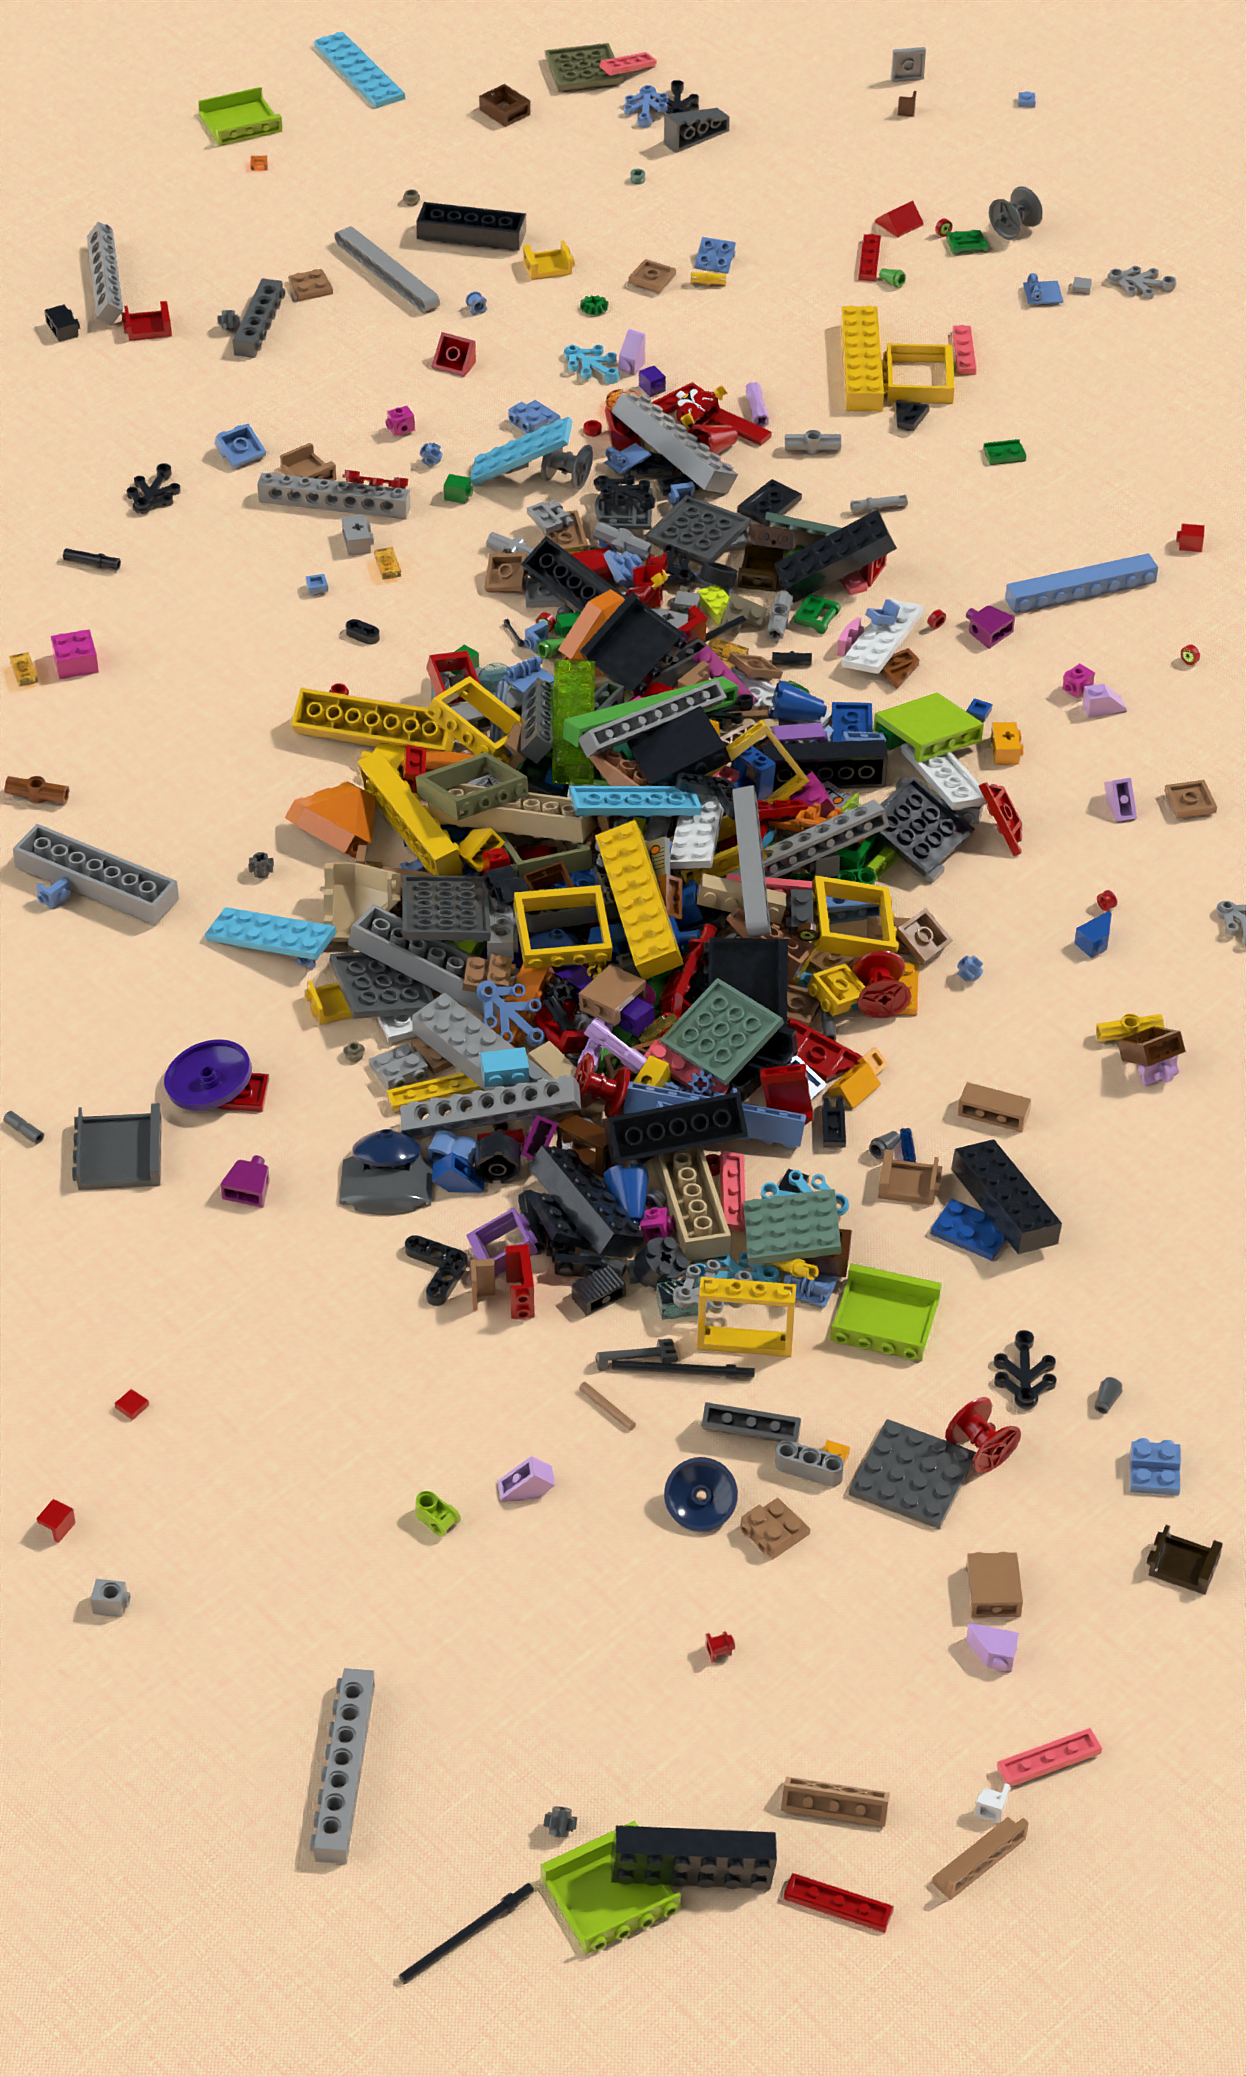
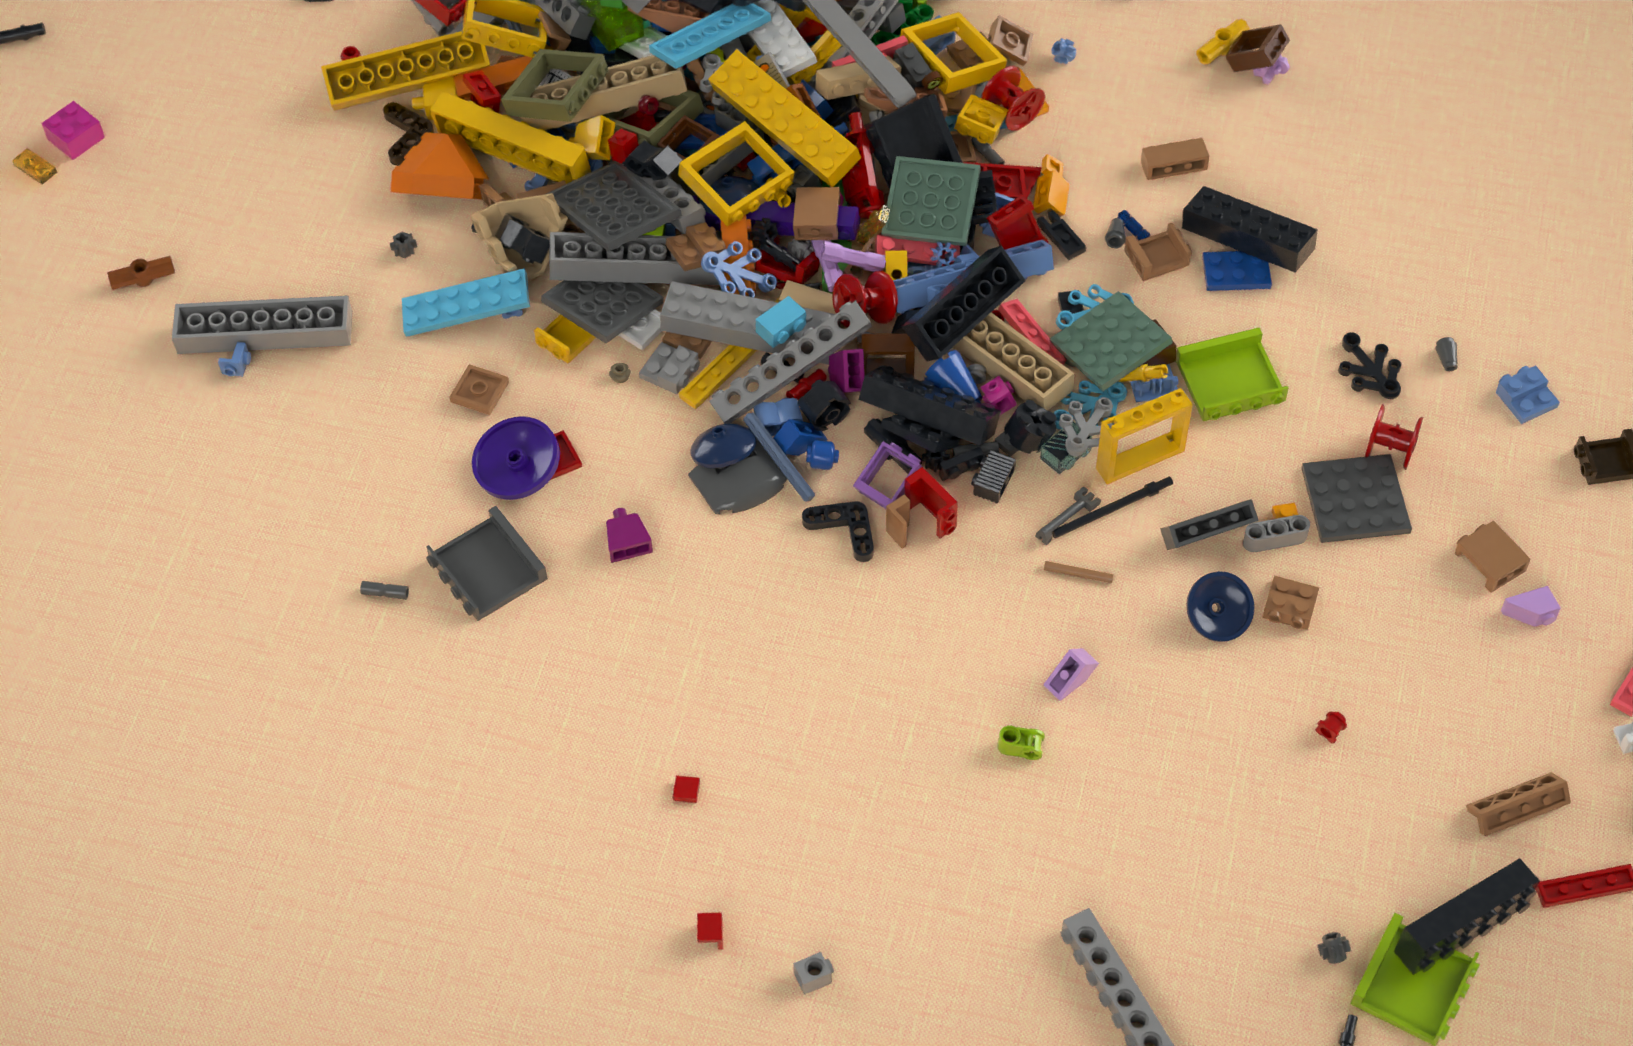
camera: 30 degrees left, 10 degrees up
none -> dark brown beam [383,102,434,166]
none -> medium nougat plate [450,364,509,415]
none -> black brick [495,213,550,264]
none -> dark red bush [638,95,659,115]
none -> sand blue axle [743,412,815,502]
none -> blue head [806,440,839,470]

